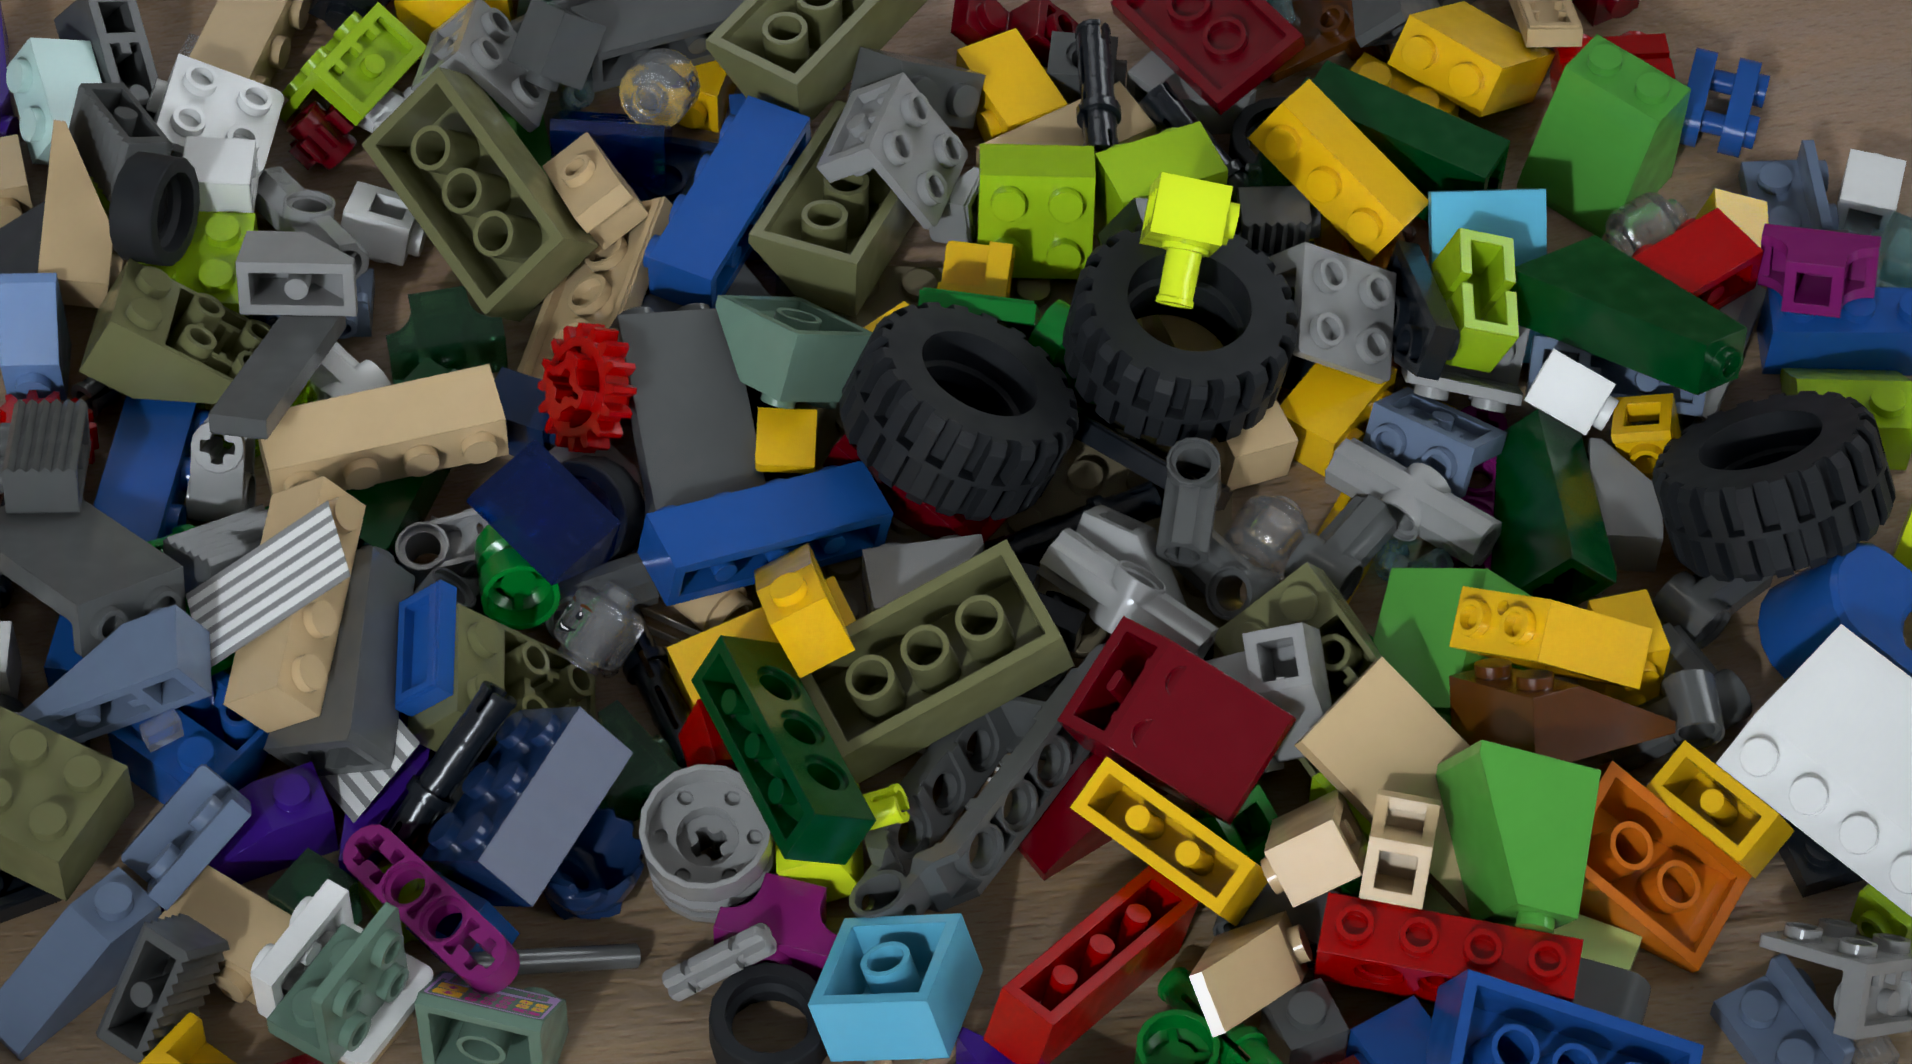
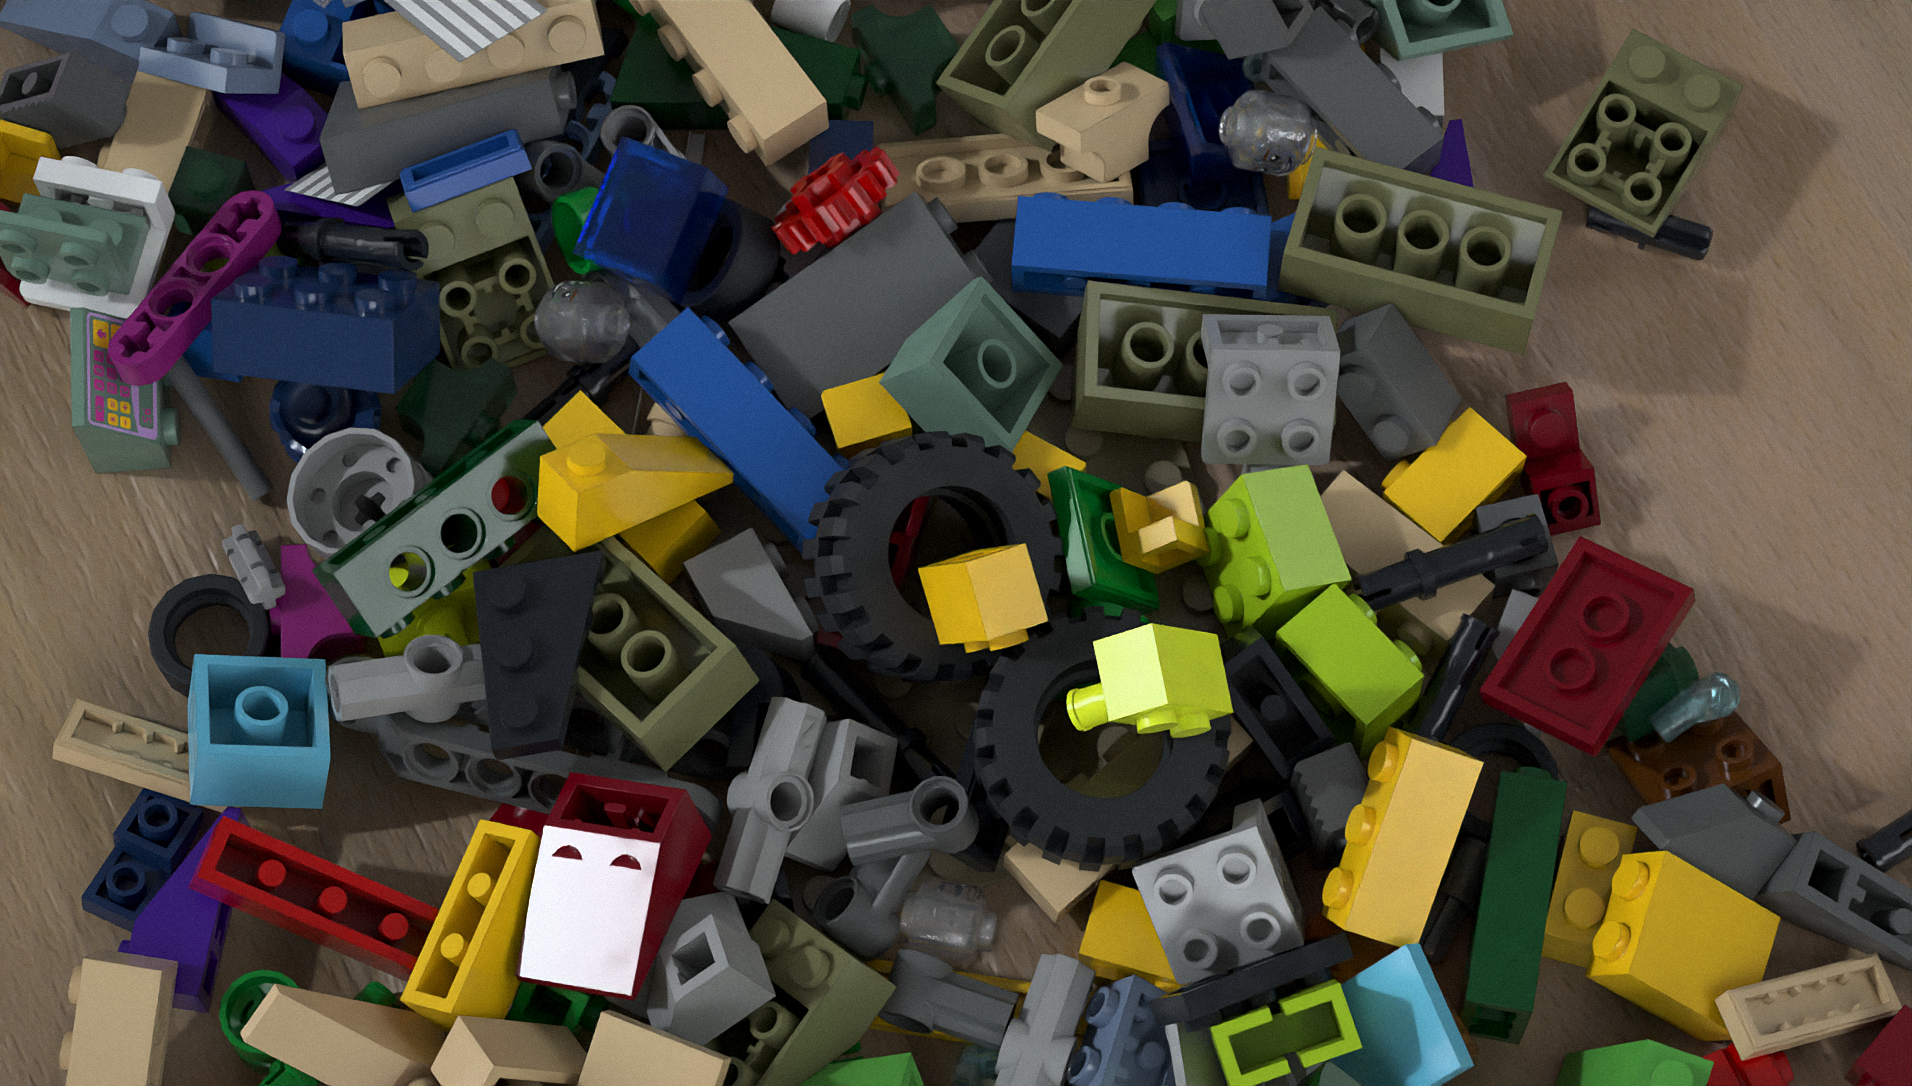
camera: 75 degrees right, 15 degrees up
none -> light grey piece [328,635,486,723]
none -> black wing [473,550,606,761]
none -> yellow brick [918,543,1048,653]

